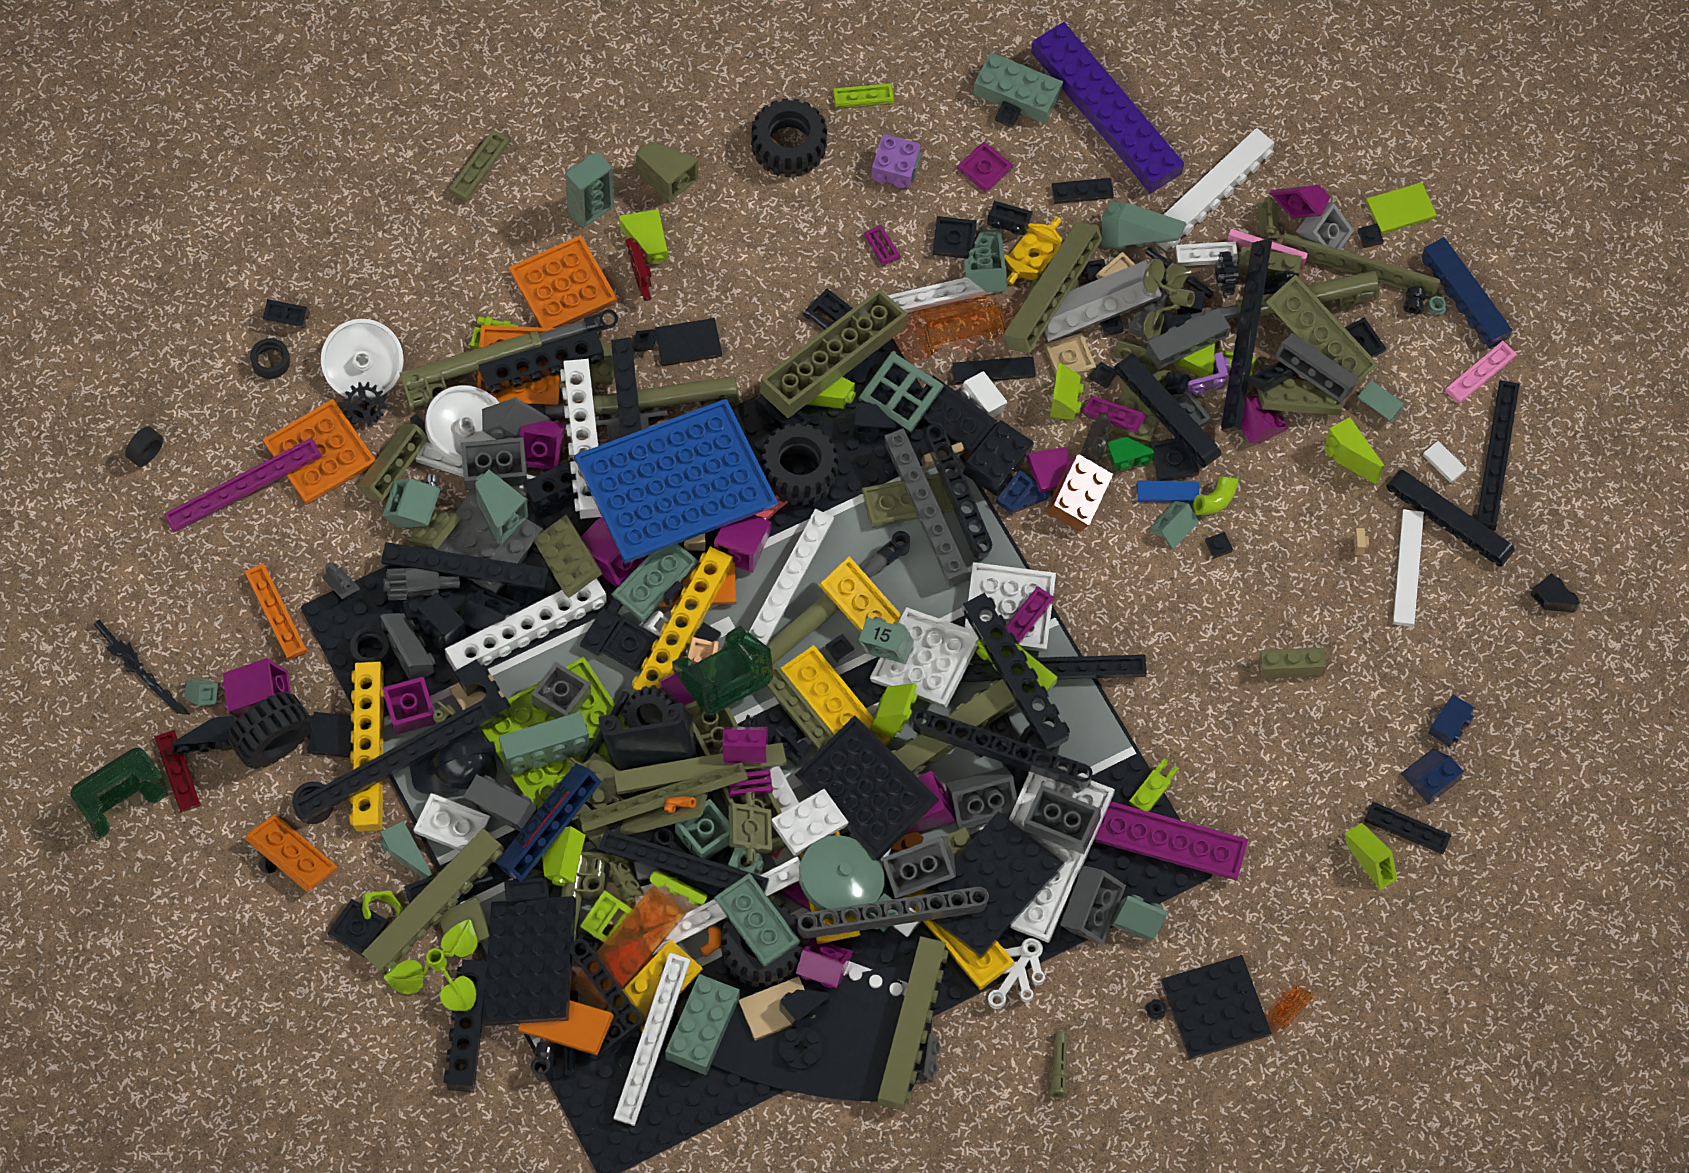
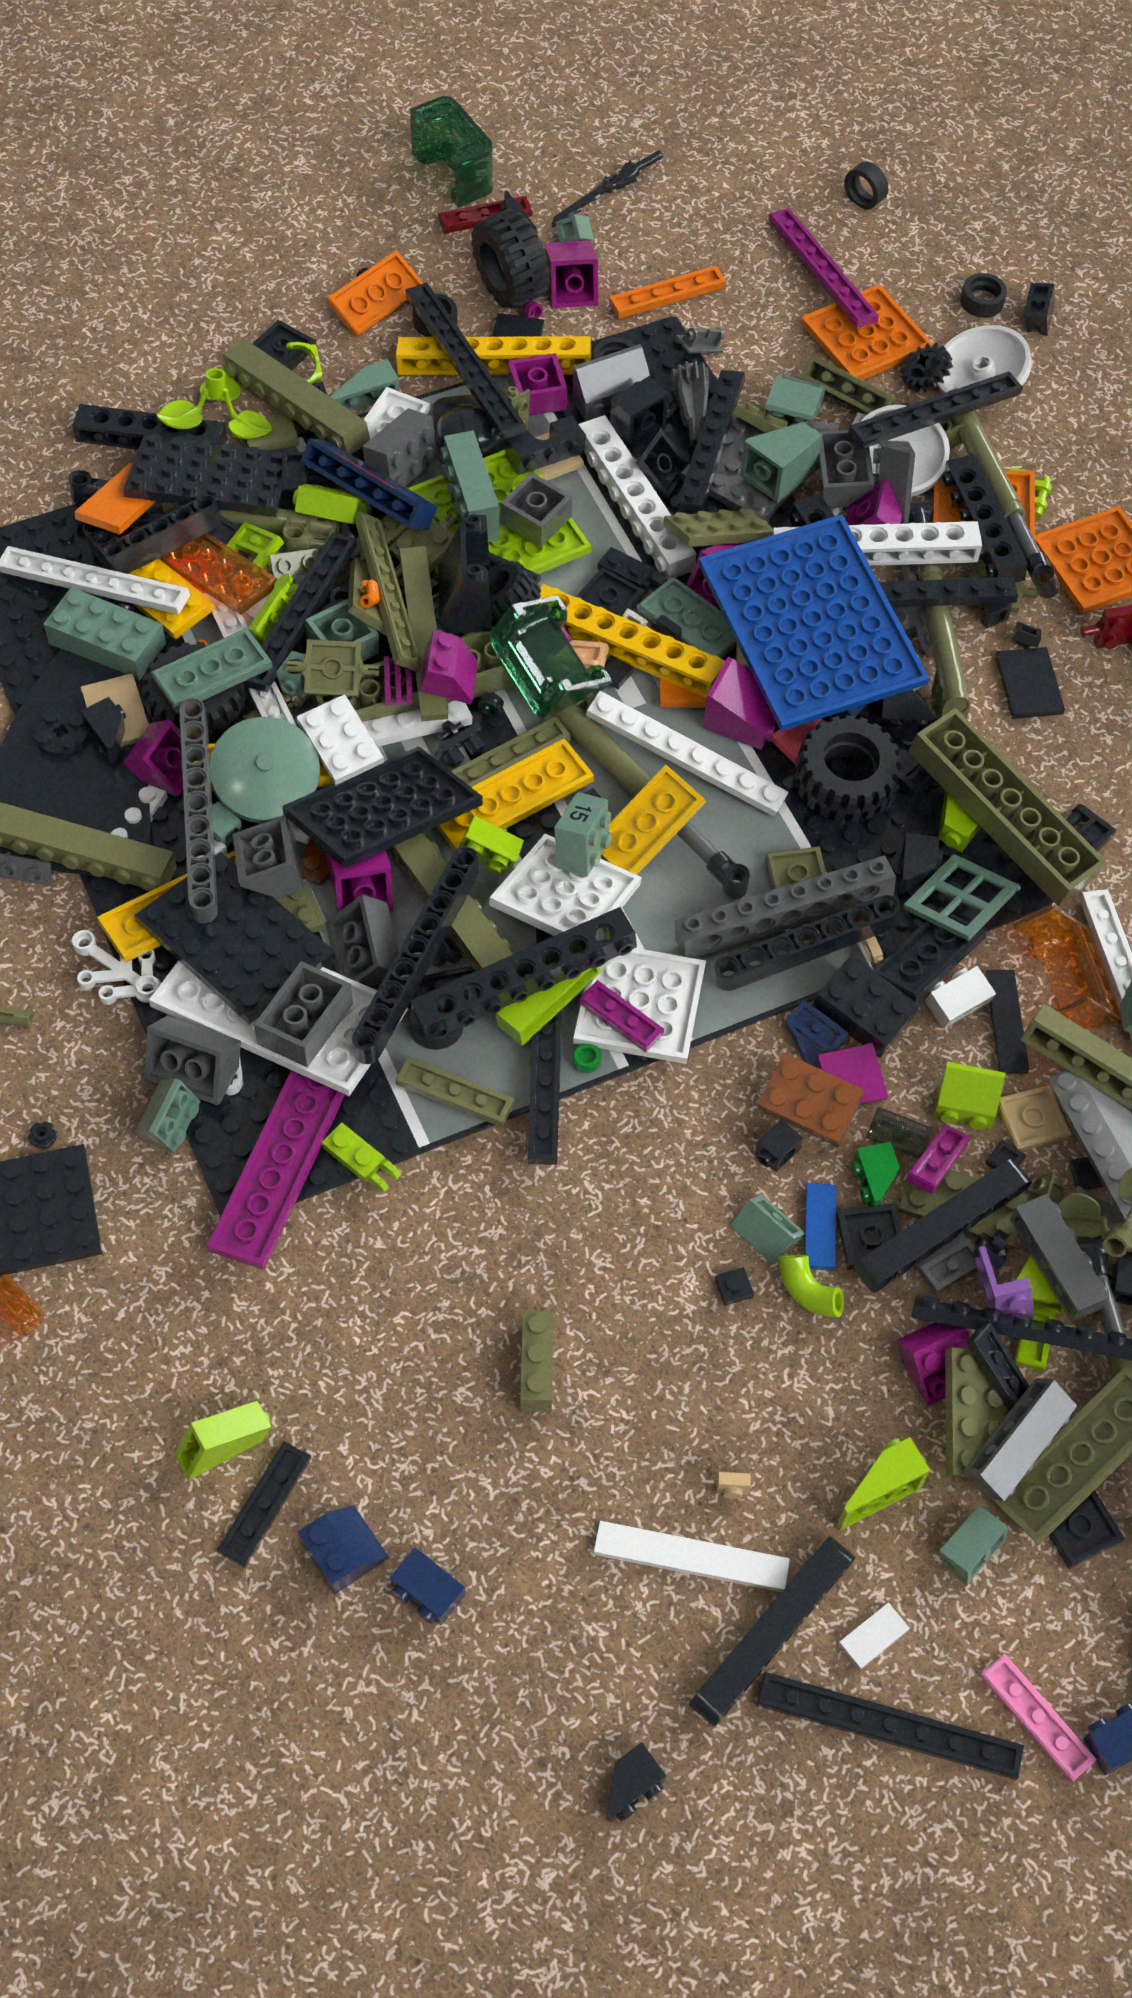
camera: 95 degrees right, 5 degrees down
none -> olive plate [396,1056,514,1127]
none -> green tile [573,1043,602,1073]
none -> black brick [755,1119,803,1172]
none -> black plate [848,371,1023,449]

